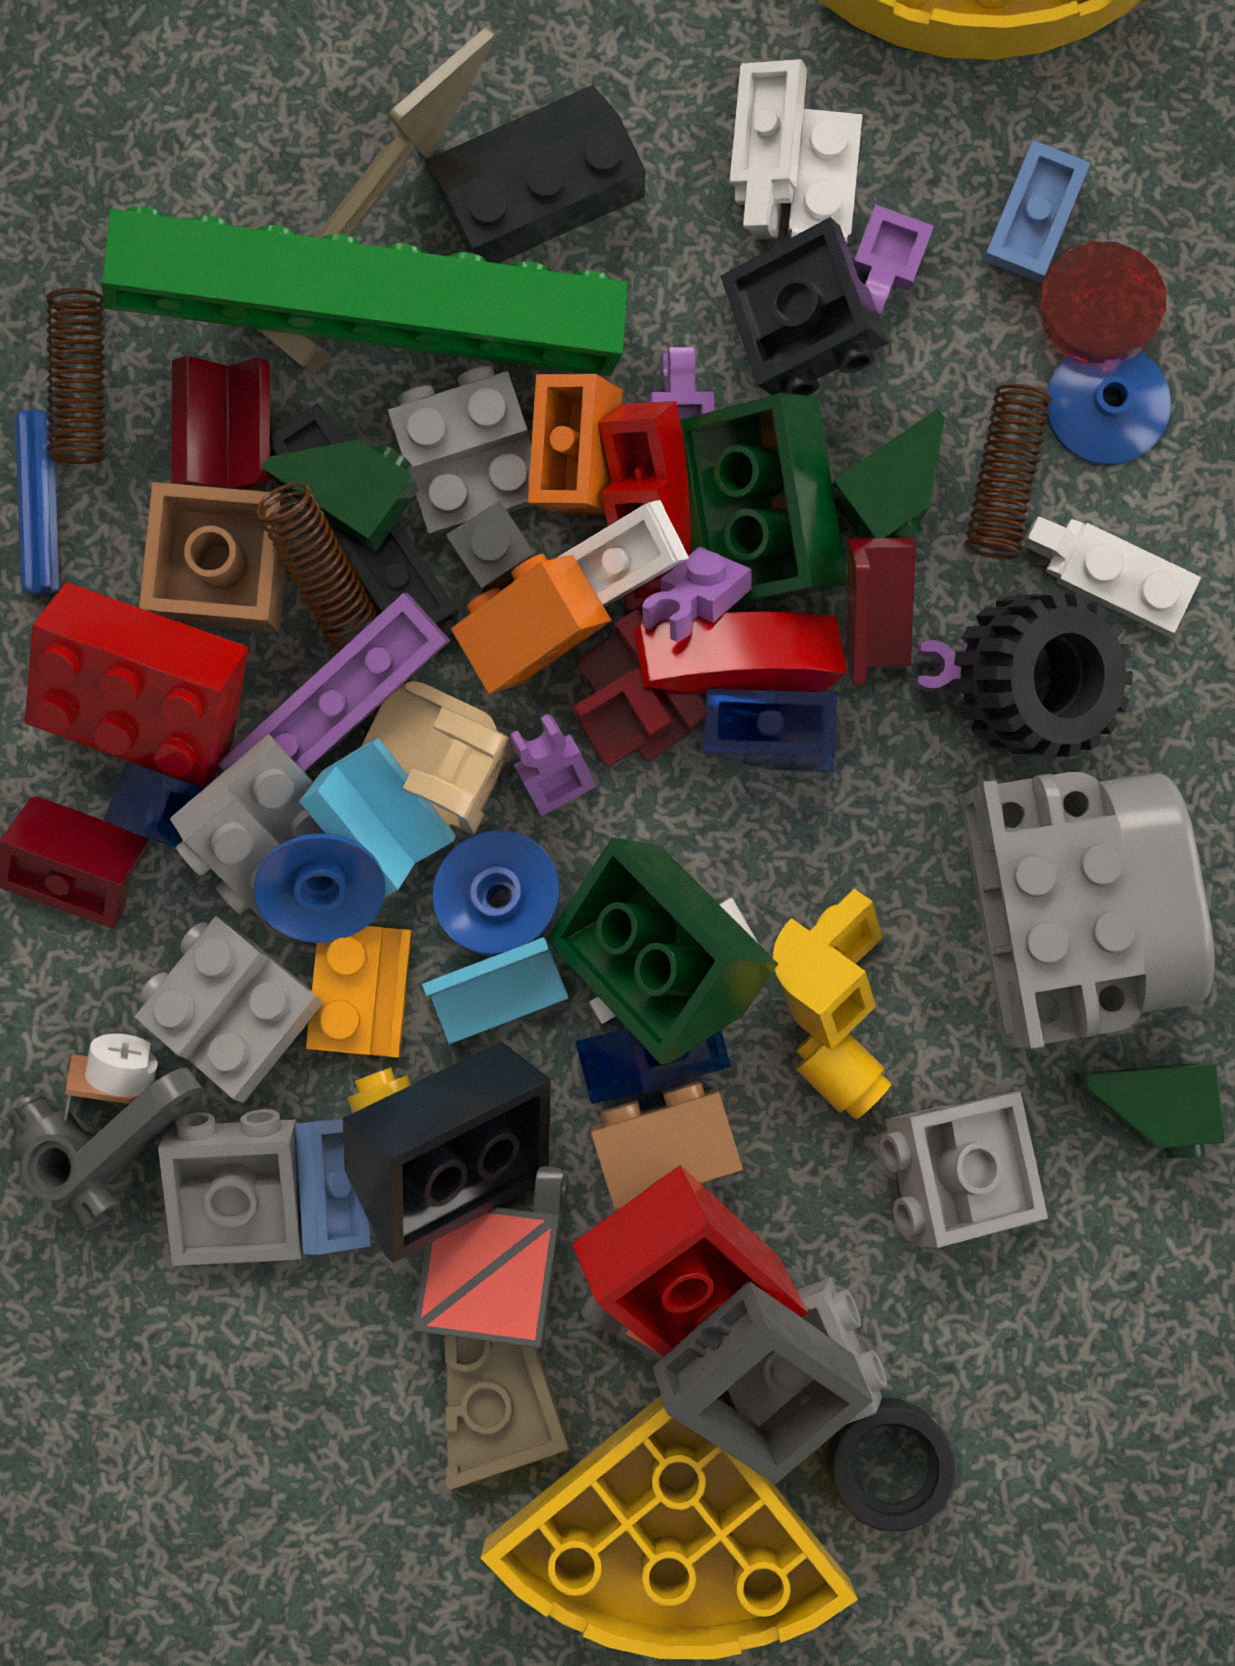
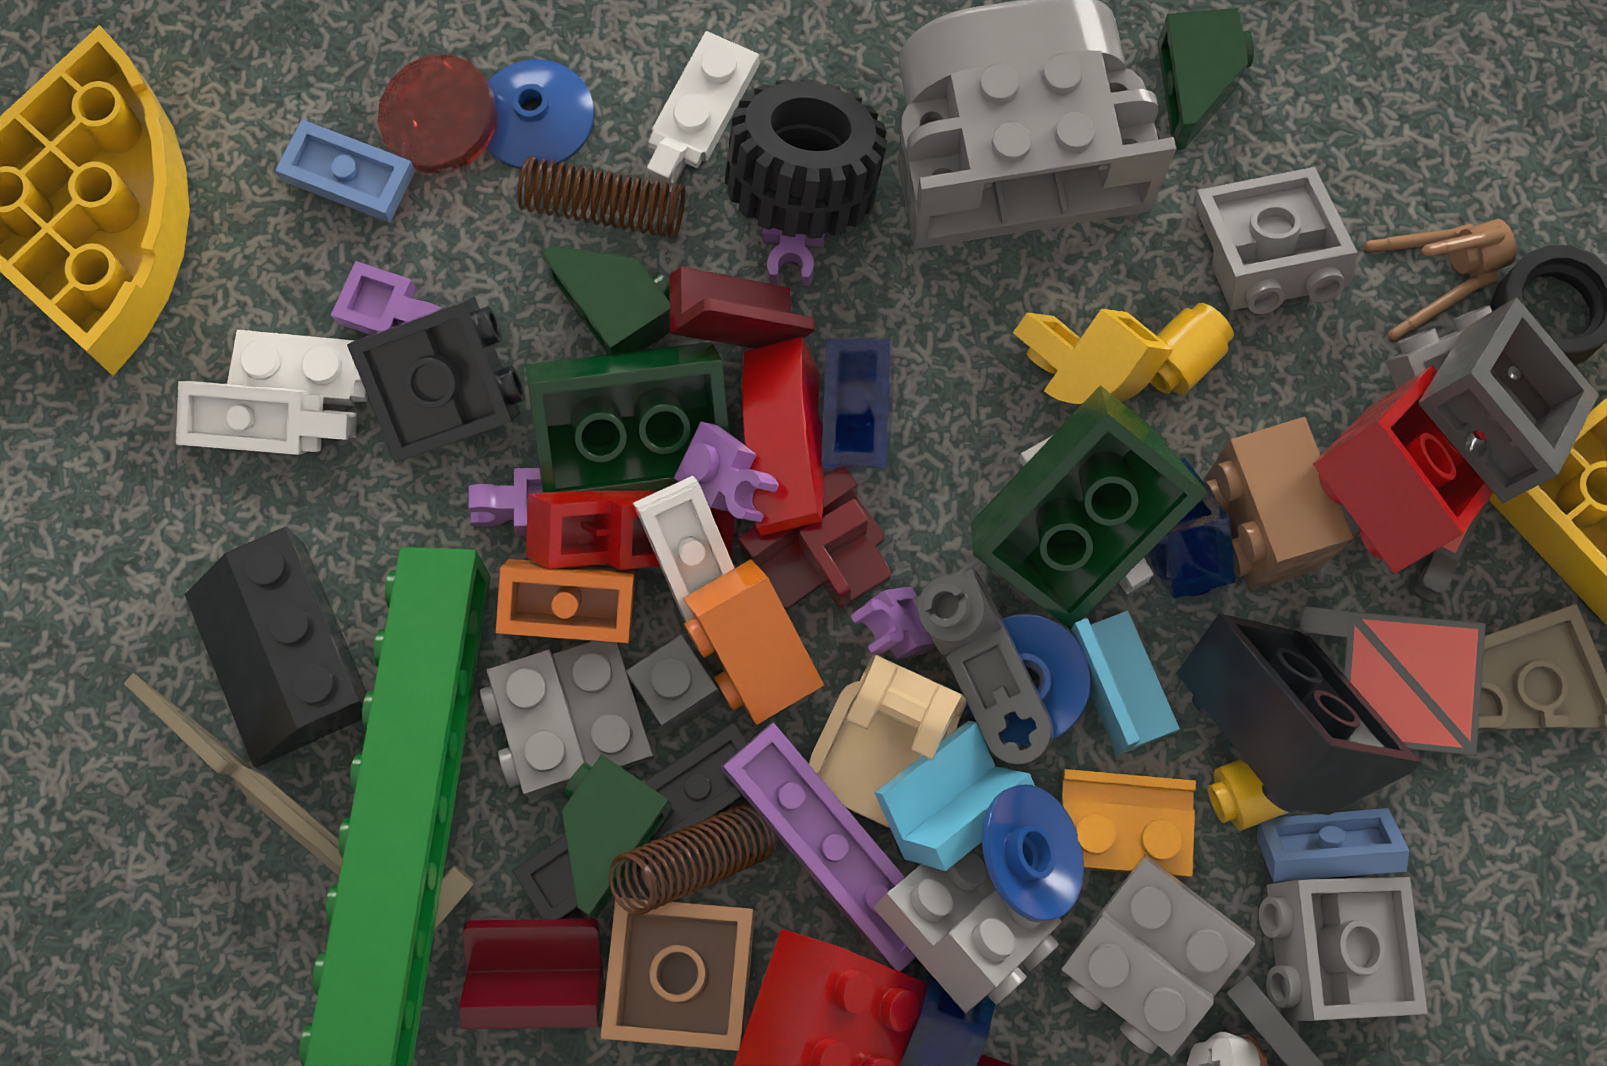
camera: 90 degrees left, 10 degrees down
none -> dark grey piece [914,568,1054,764]
none -> medium nougat plant [1363,219,1517,341]

